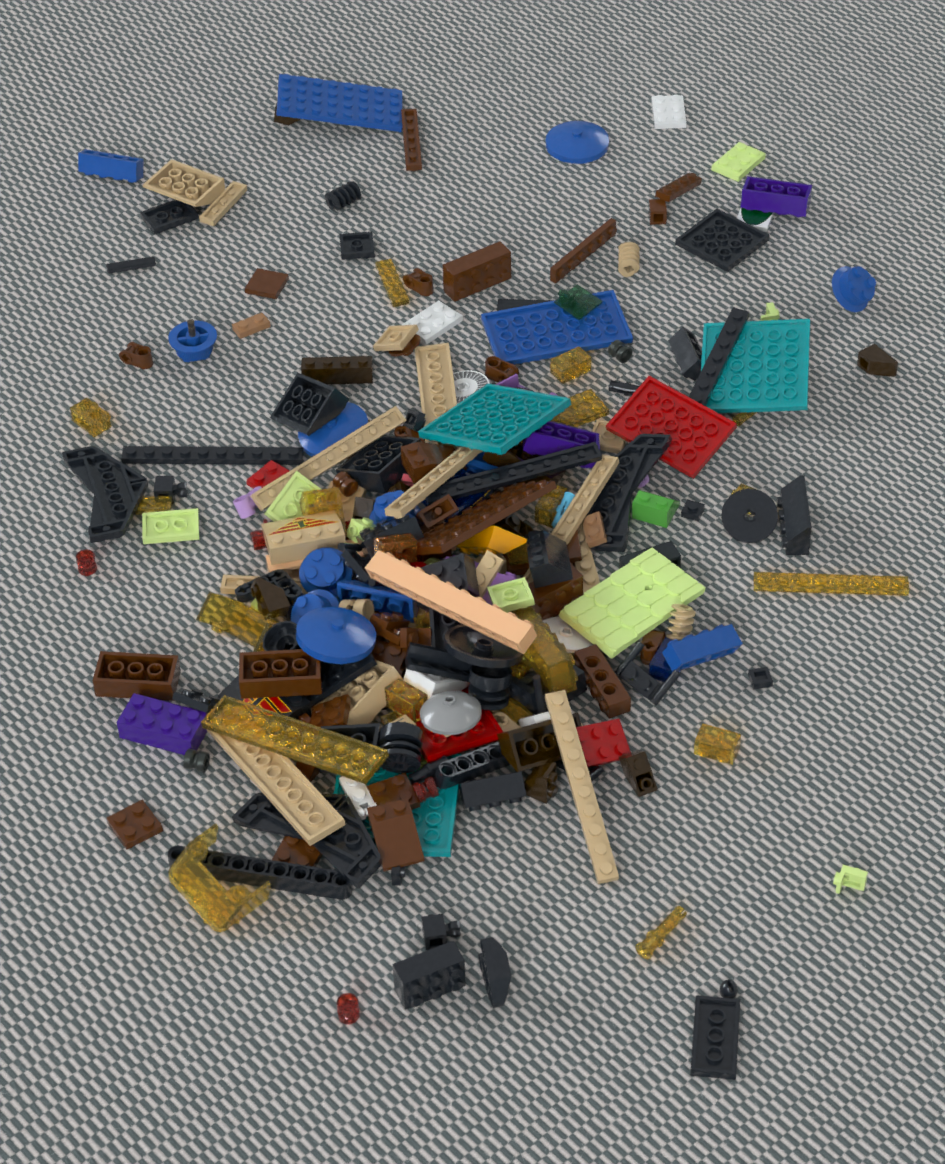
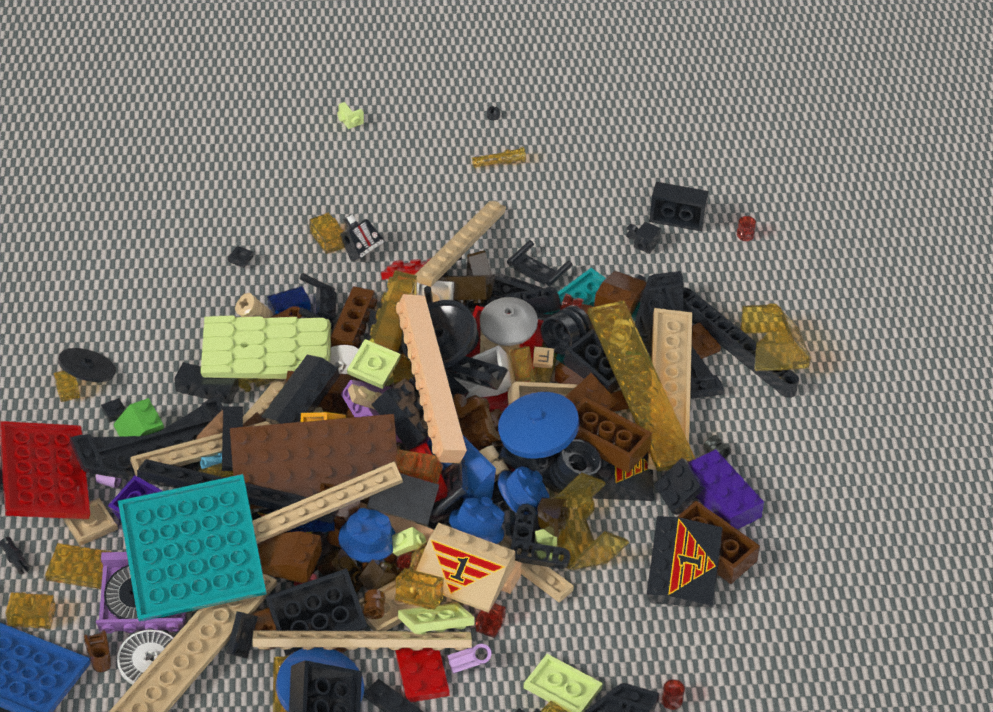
camera: 145 degrees left, 0 degrees up
reddish brown plate [106,799,163,850] -> none
black connector [478,937,511,1008] -> none
dark brown slope [619,750,658,797] -> none
blue brick [662,624,743,672] -> none
black tile [690,995,740,1080] -> none
clear yellow plate [753,572,909,596] -> none
black slope [777,475,812,555] -> none
none -> black tile [222,406,243,471]
none -> torso [340,214,385,261]
none -> black plate [507,240,573,287]
none -> black slope [646,516,723,608]

